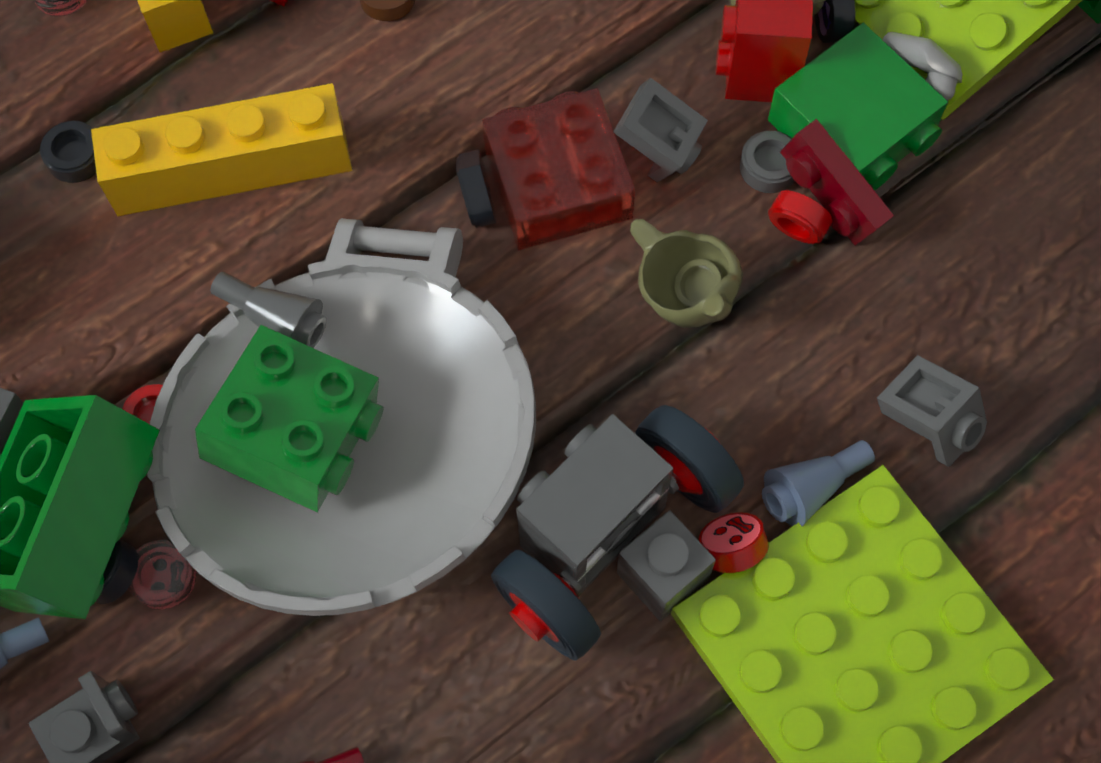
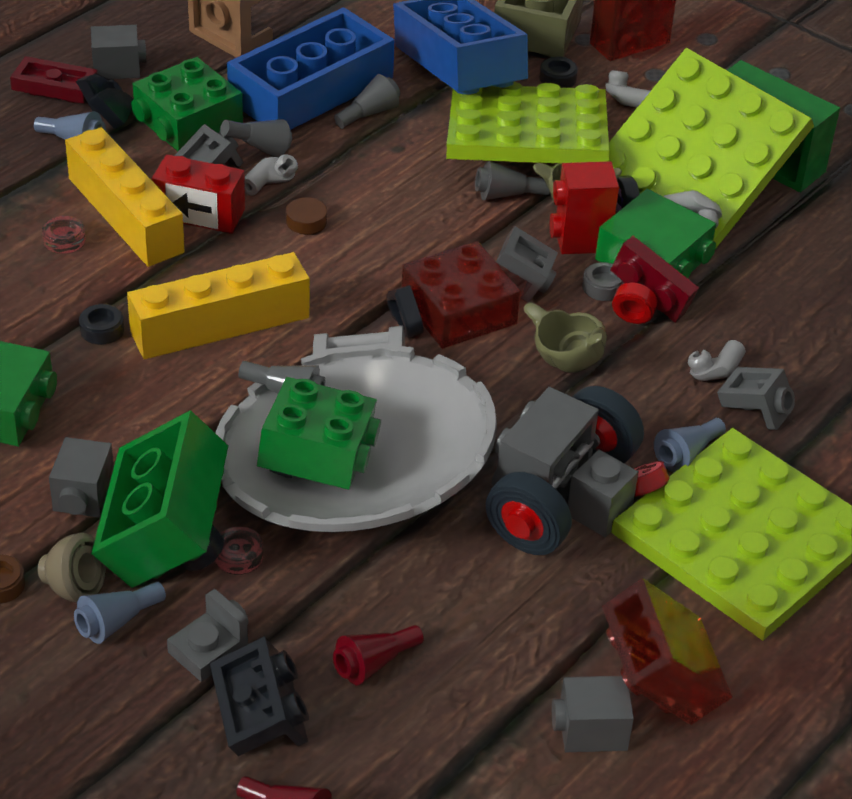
camera: 15 degrees left, 25 degrees down
none -> light grey arm [688,340,746,382]

